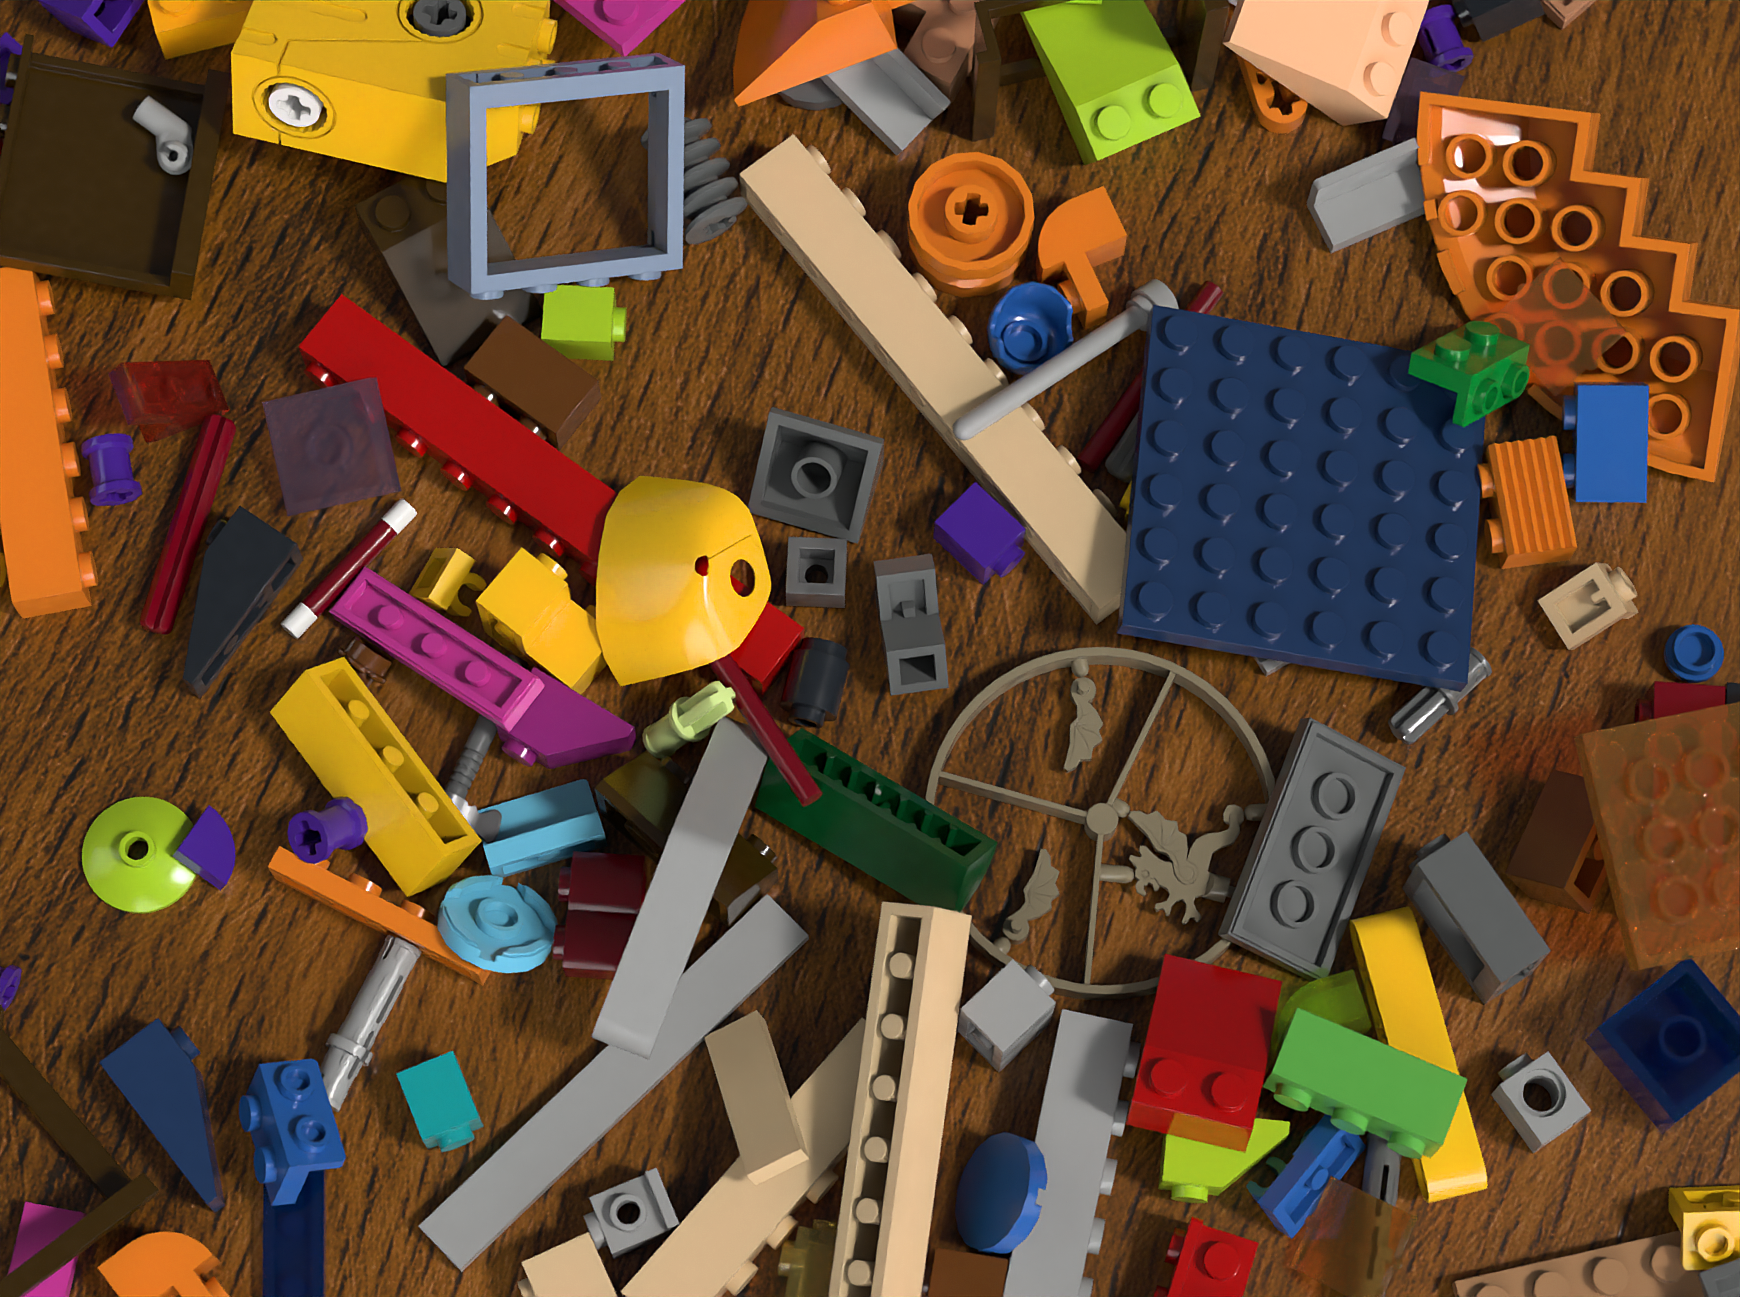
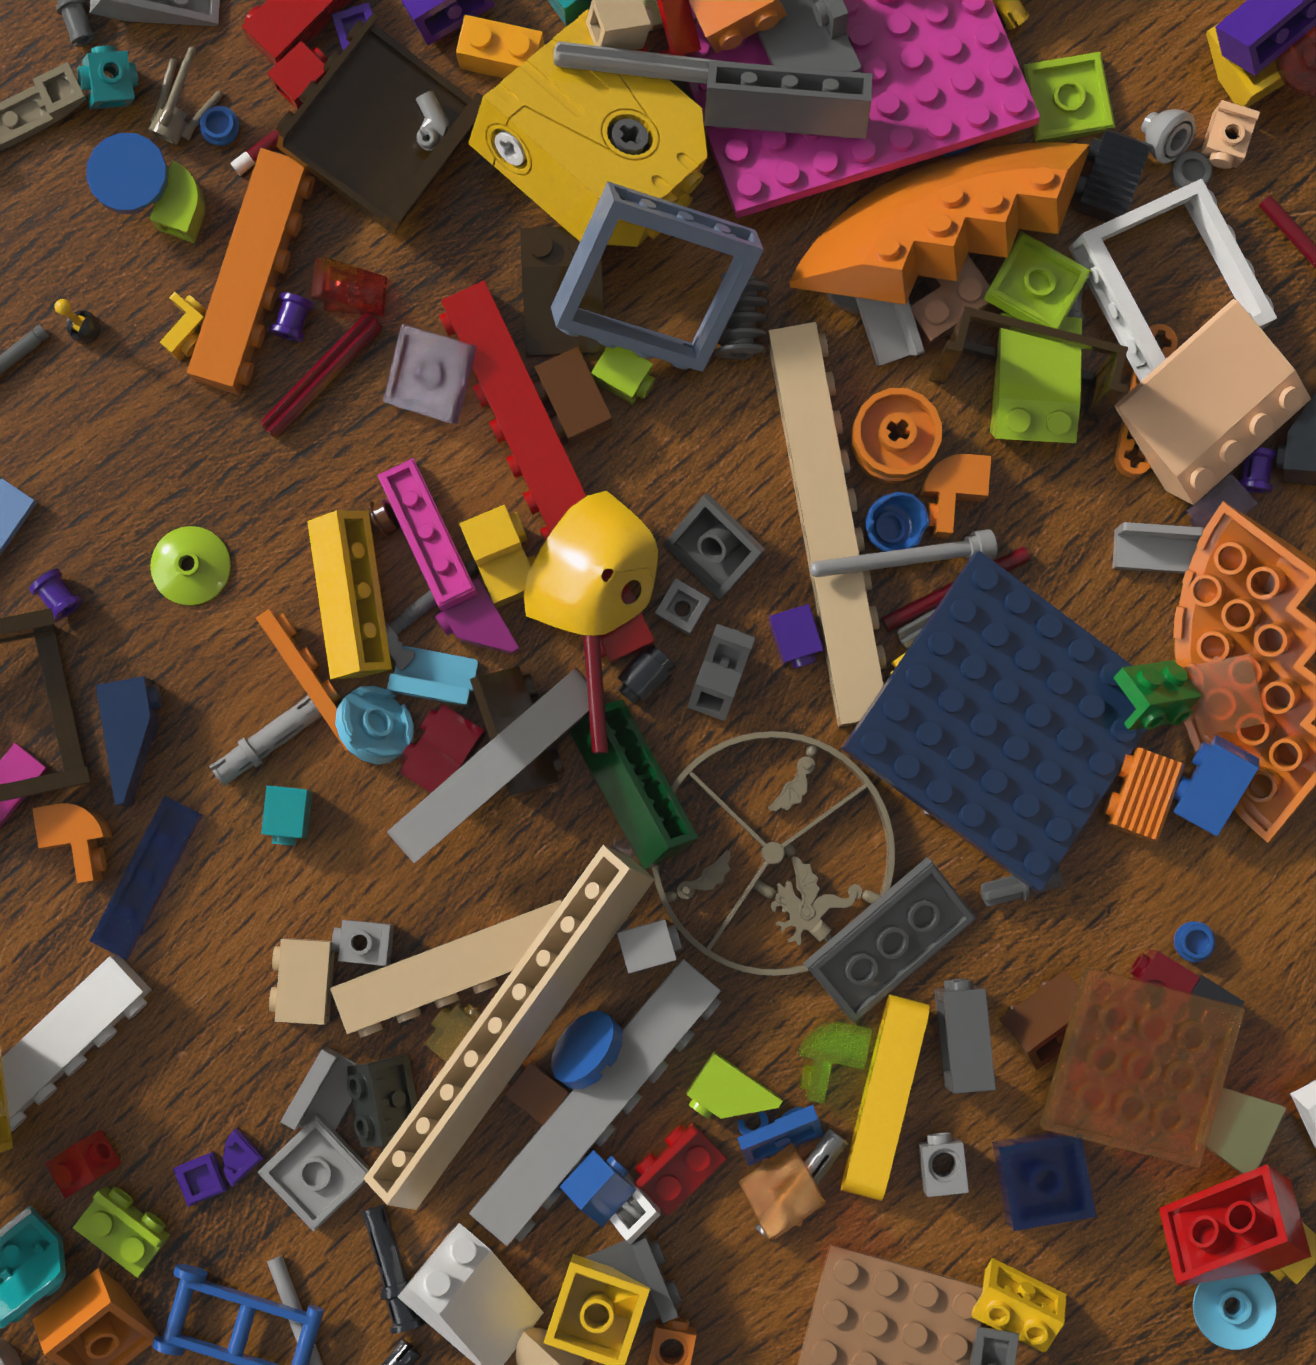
camera: 30 degrees right, 10 degrees up
dark purple tile [172,805,235,891] -> none
black slope [183,506,304,699] -> none
blue bracket [239,1059,346,1206] -> none
dark red bar [280,498,417,639] -> none
dark purple bush [288,797,368,864] -> none
yellow tile [409,548,487,616] -> none
light grey tile [419,894,809,1272] -> none
yellowish green axle [643,681,736,759] -> none
tan tile [704,1010,809,1186] -> none
red slope [1126,954,1282,1152] -> none
bright green brick [1262,1007,1468,1159] -> none
tan bracket [1537,562,1638,650] -> none

